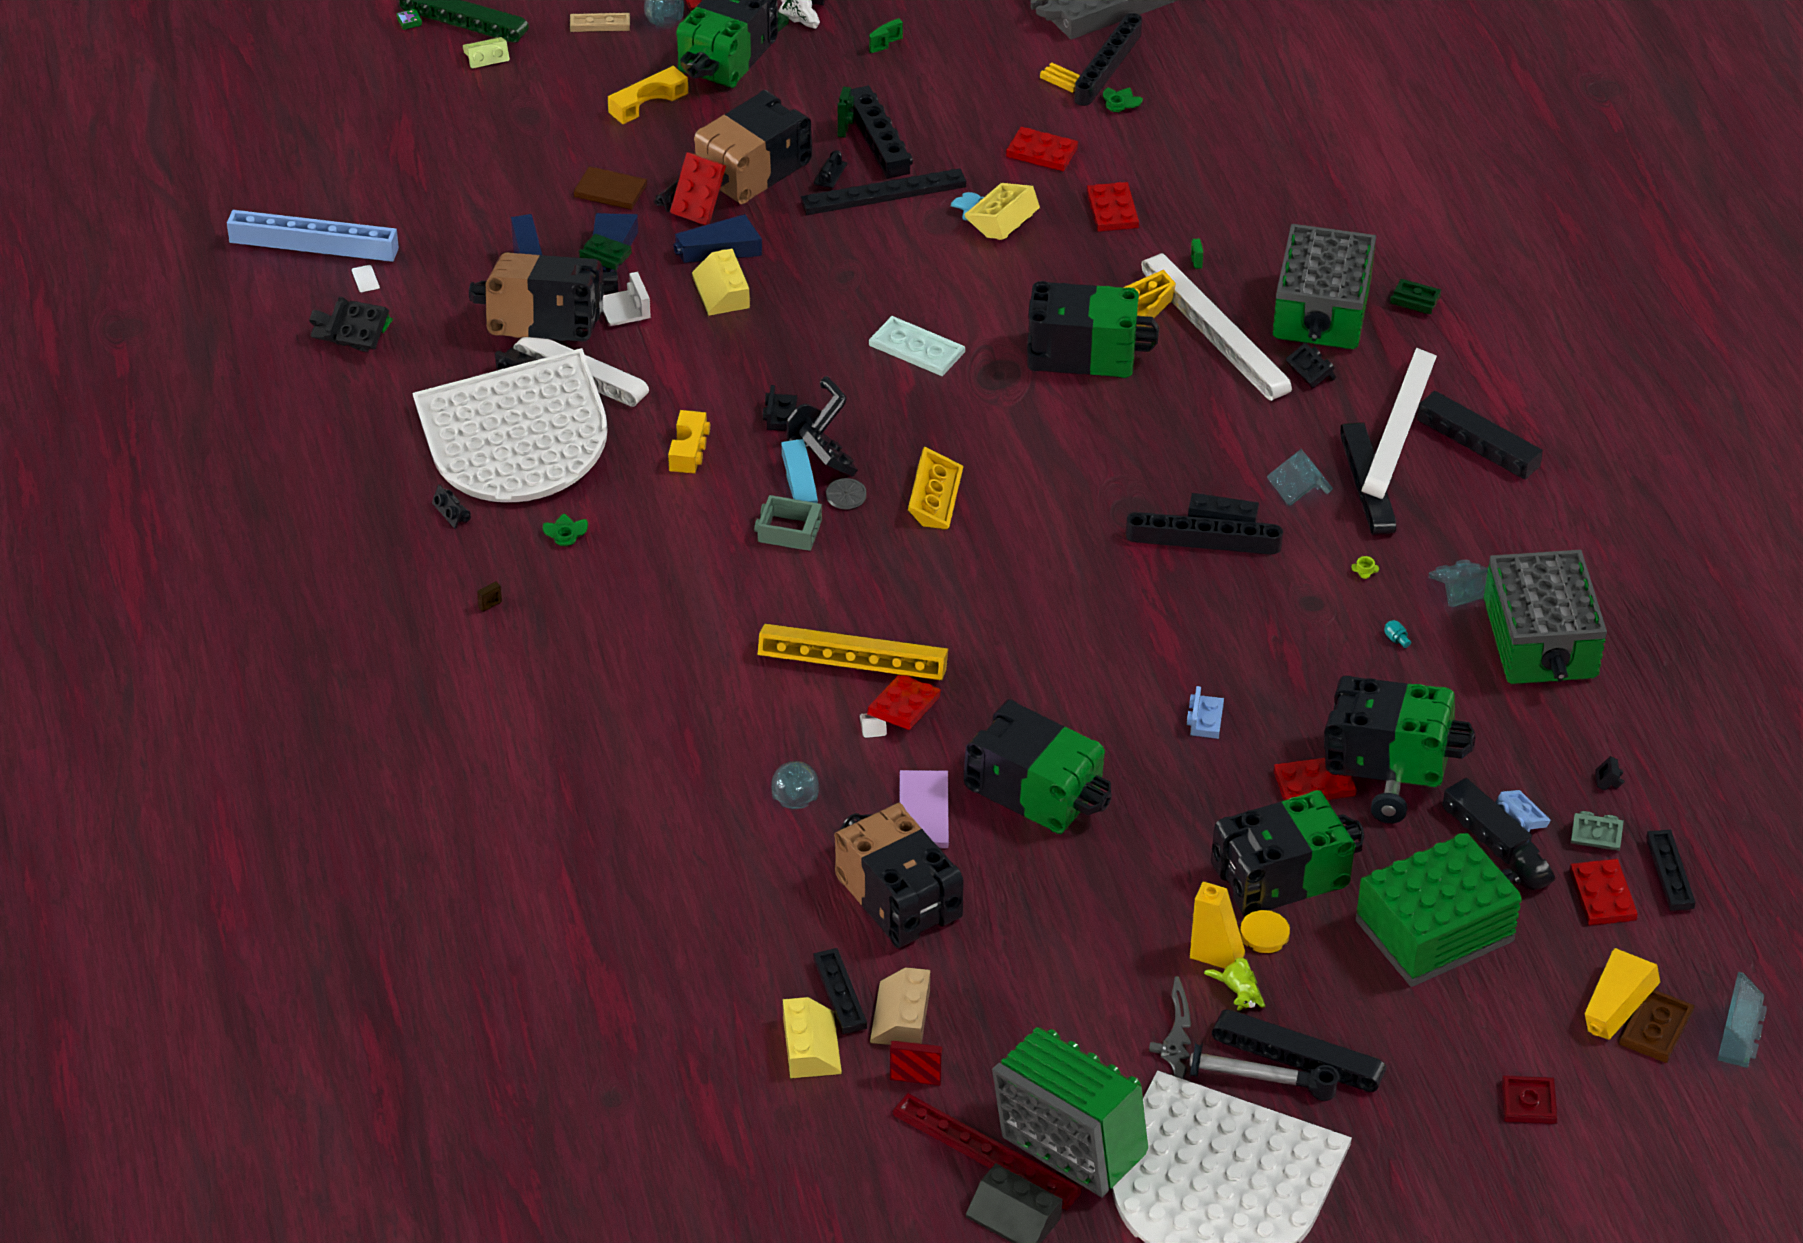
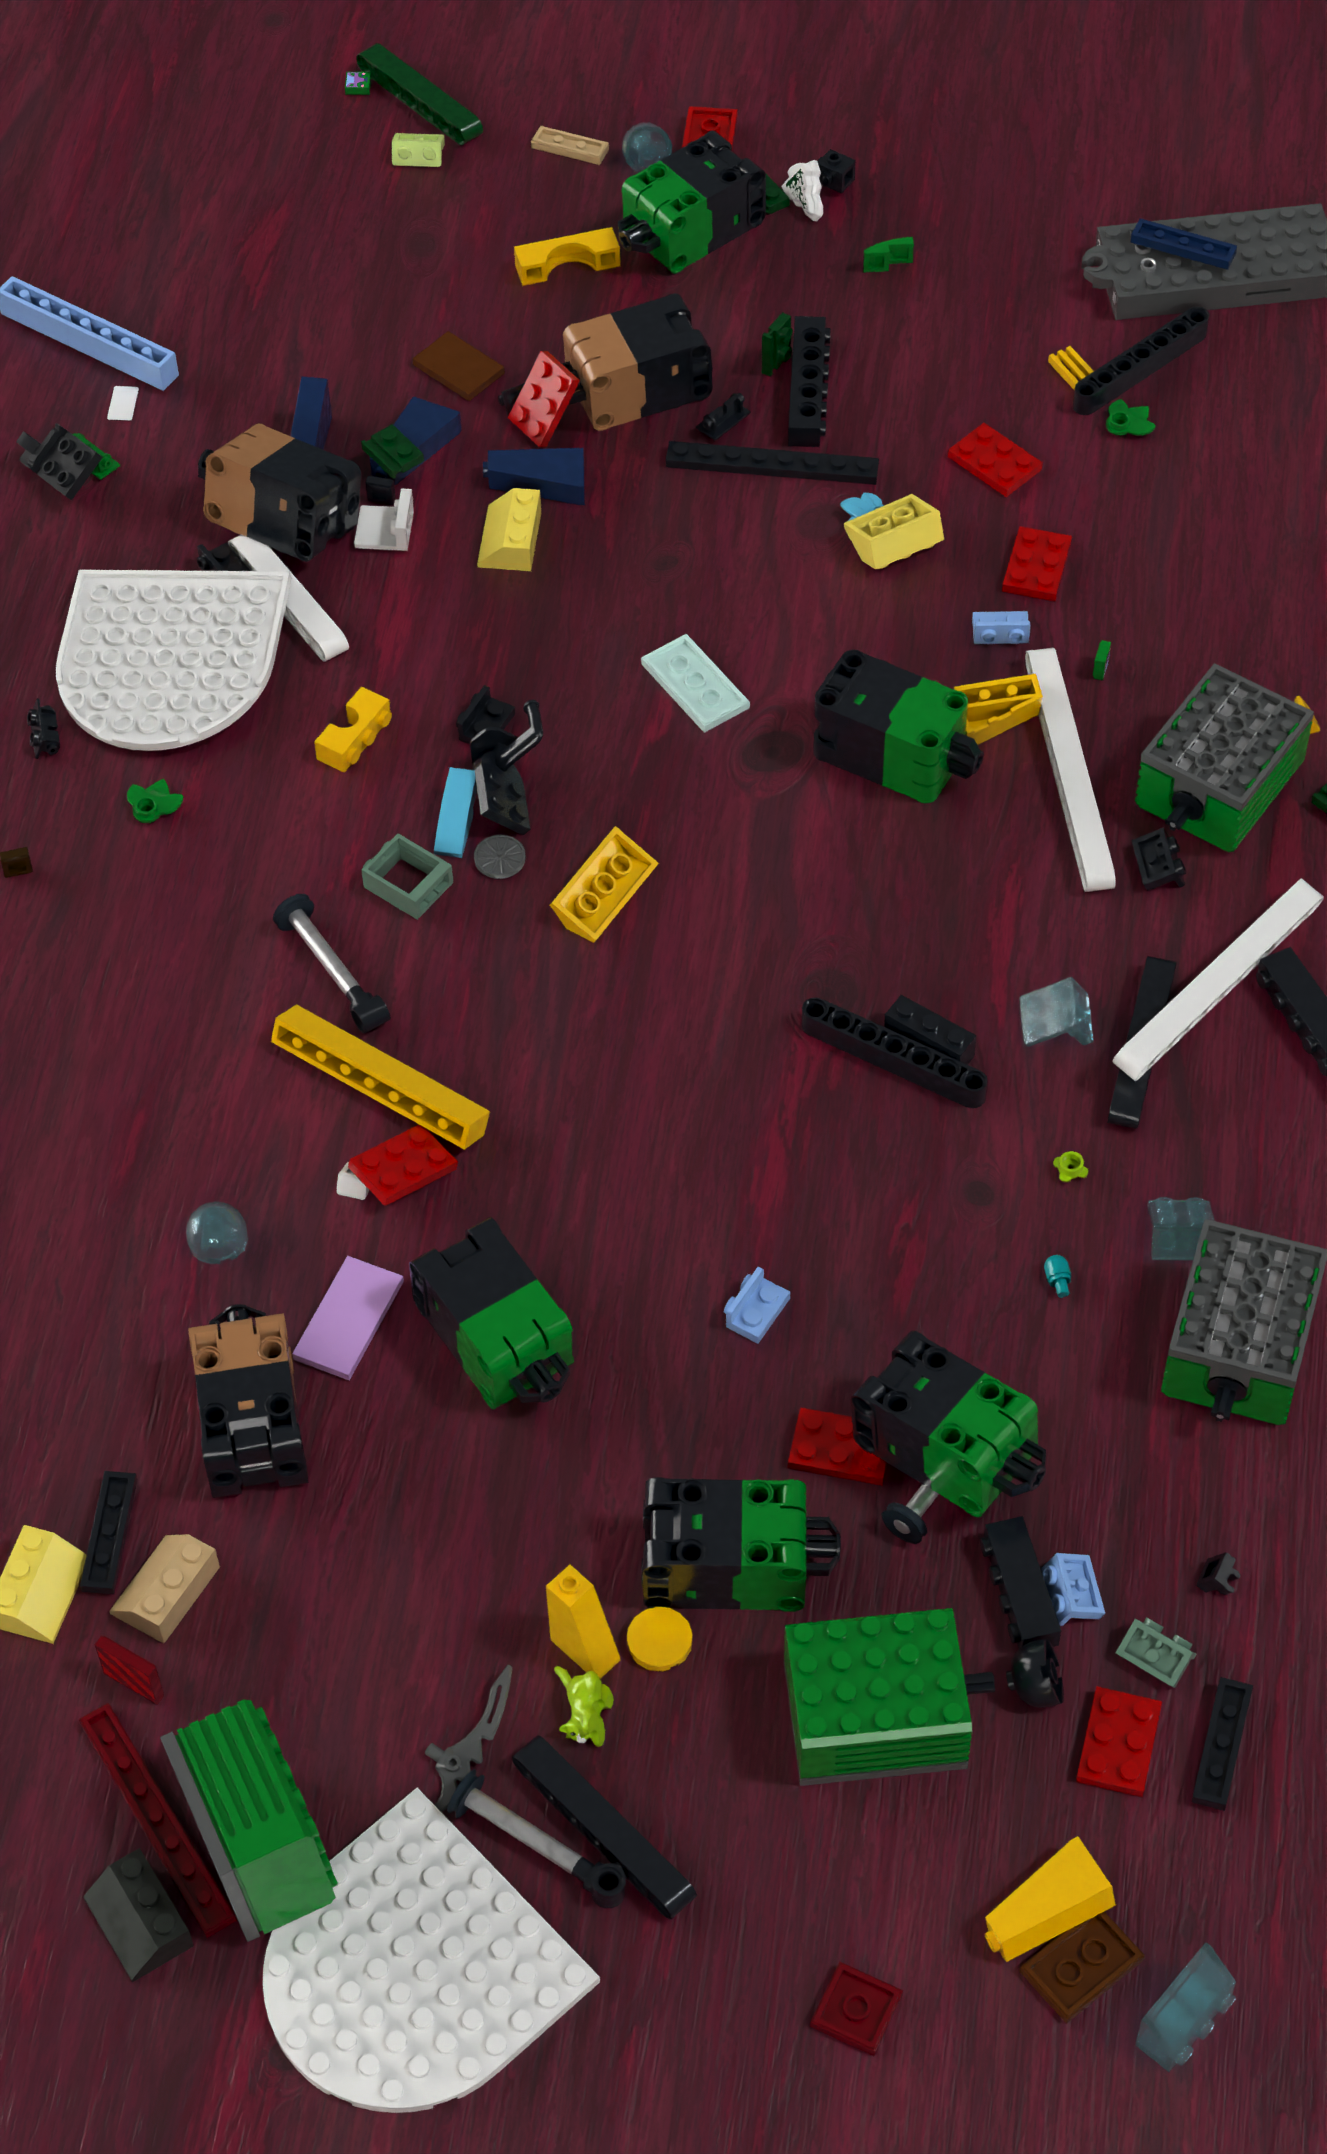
camera: 25 degrees right, 10 degrees up
none -> piece [273,894,391,1034]
none -> light blue bracket [972,611,1030,644]

